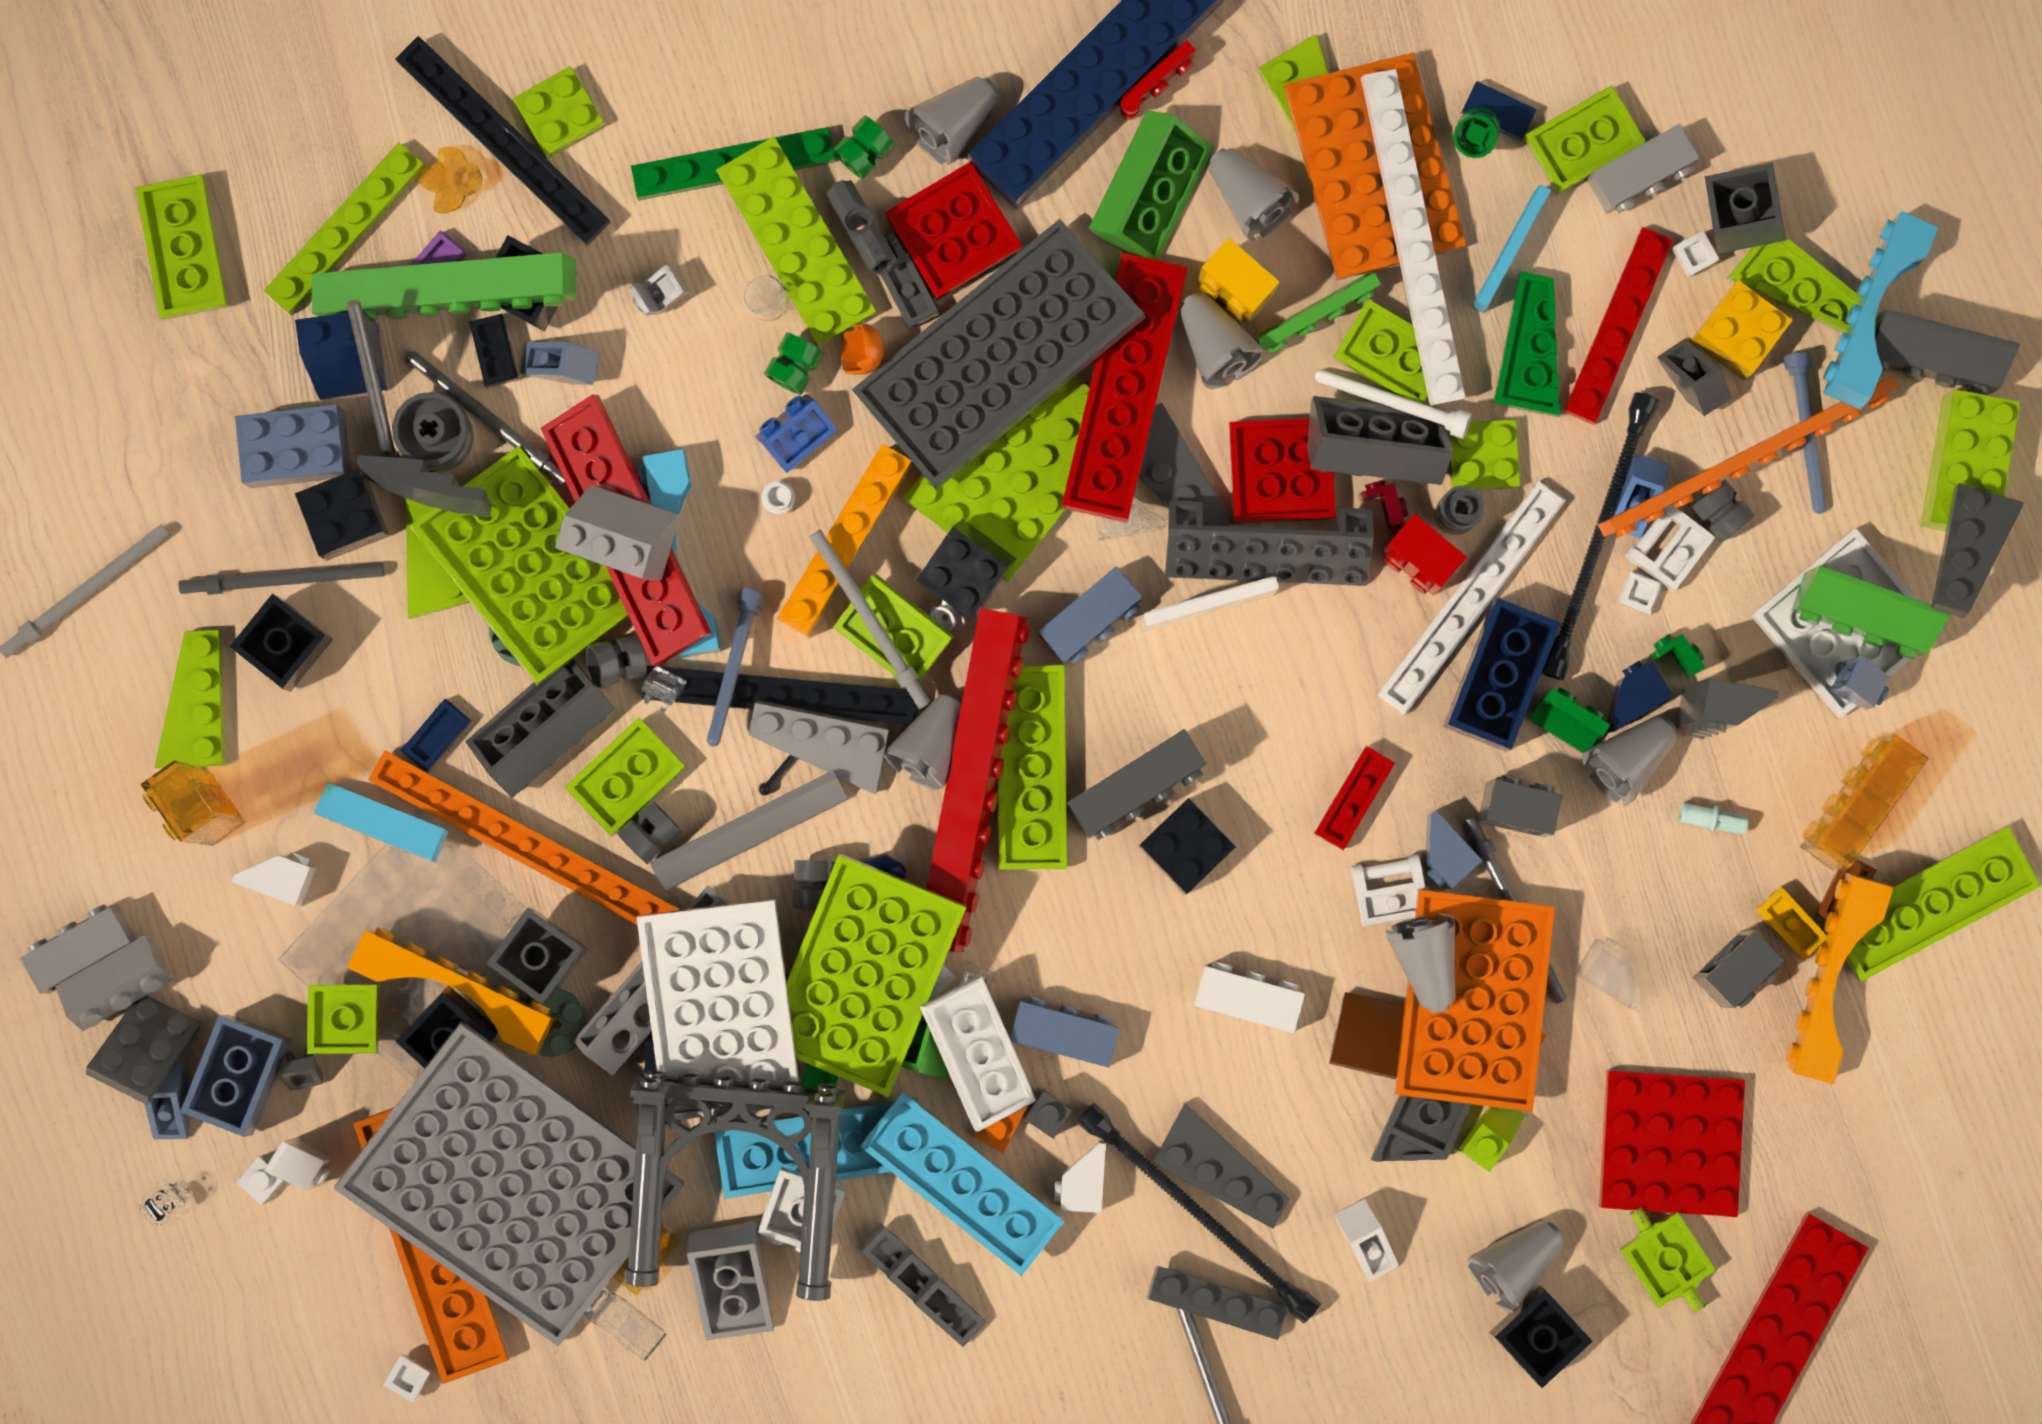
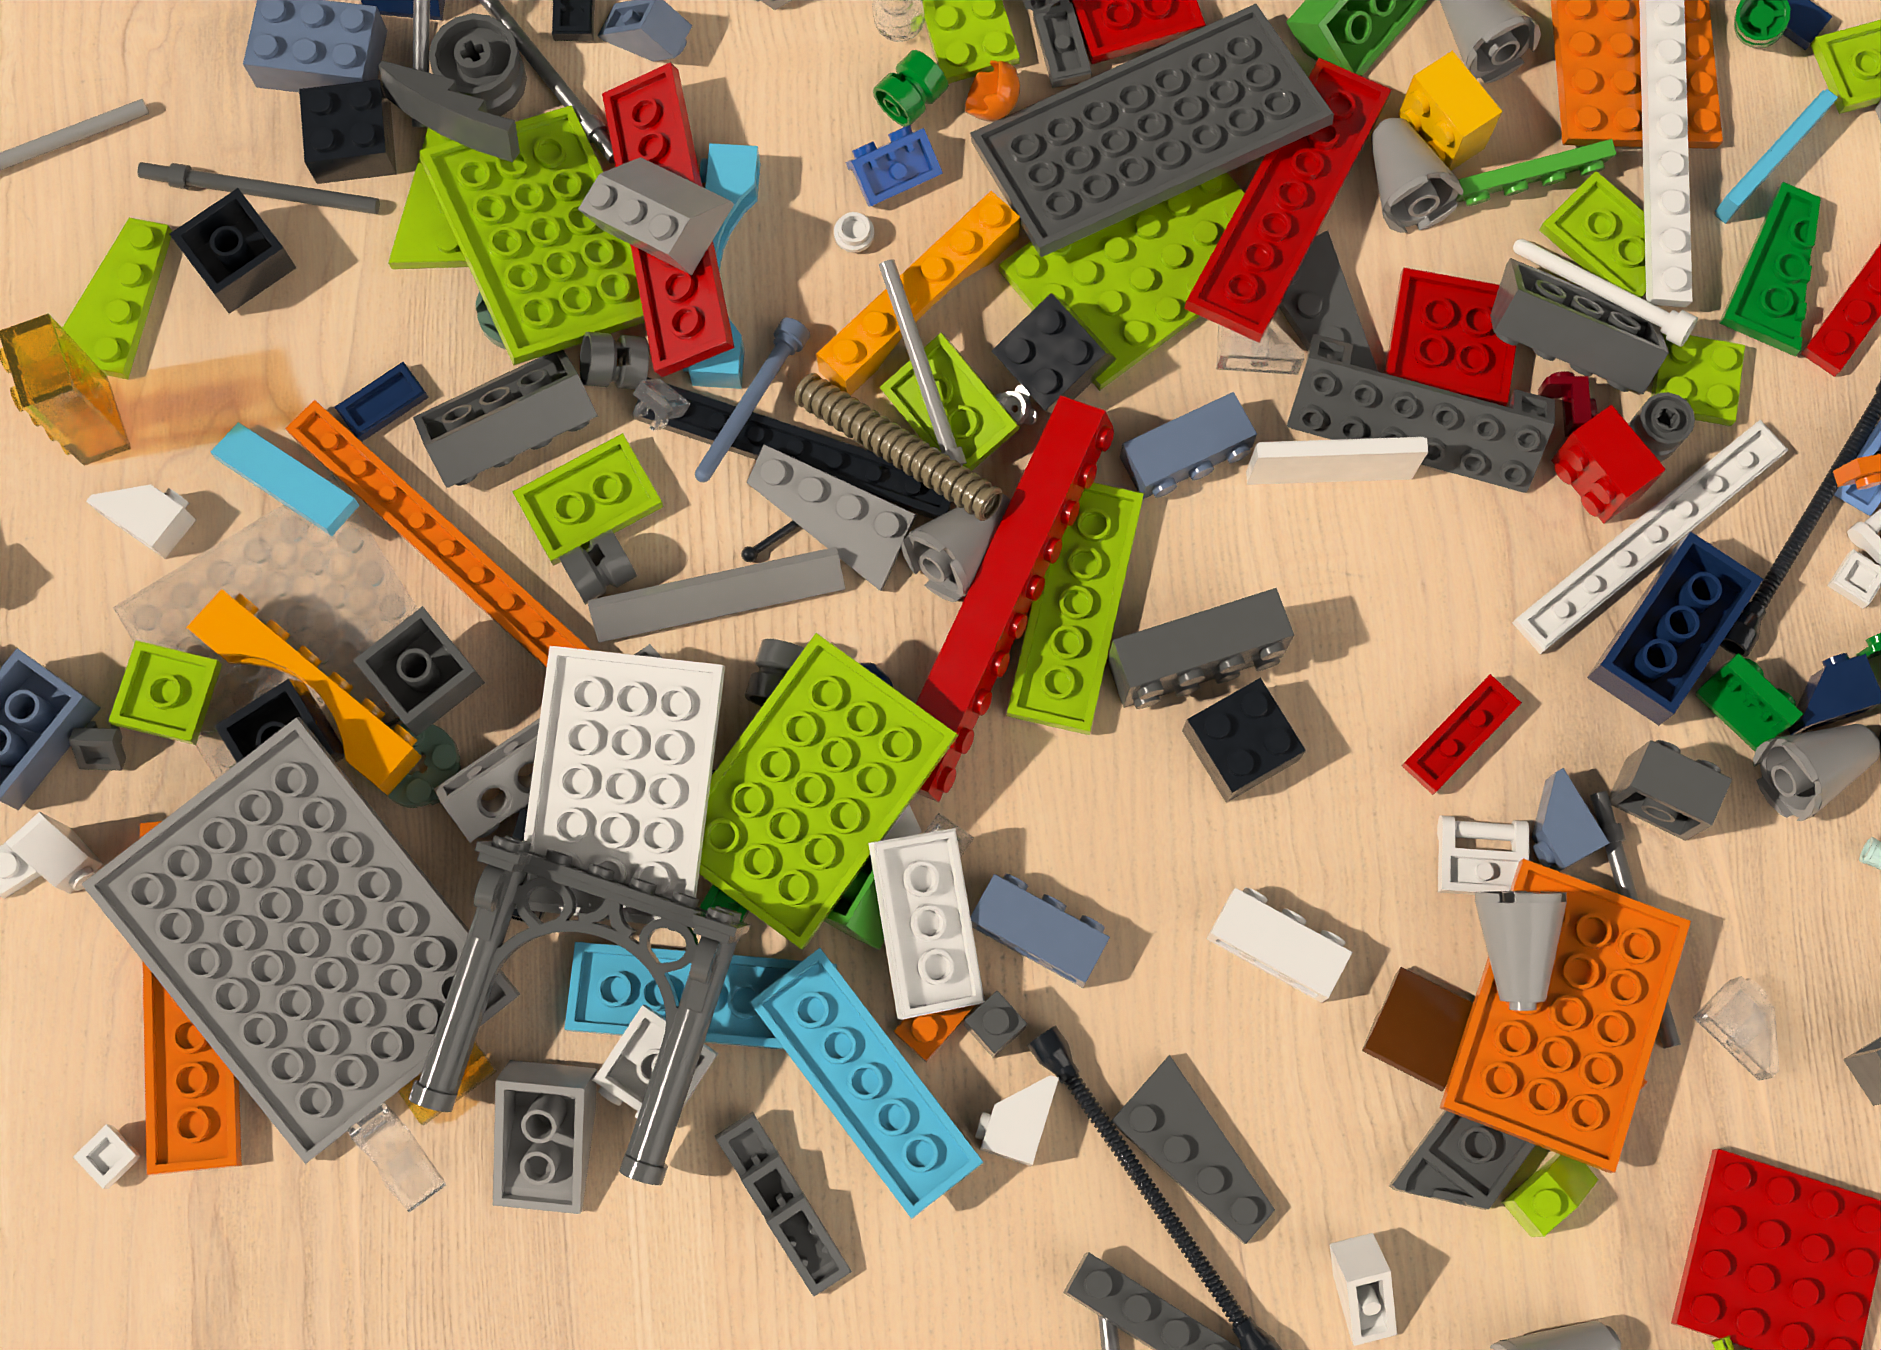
camera: 15 degrees right, 10 degrees down
none -> dark tan piece [794,373,1002,521]

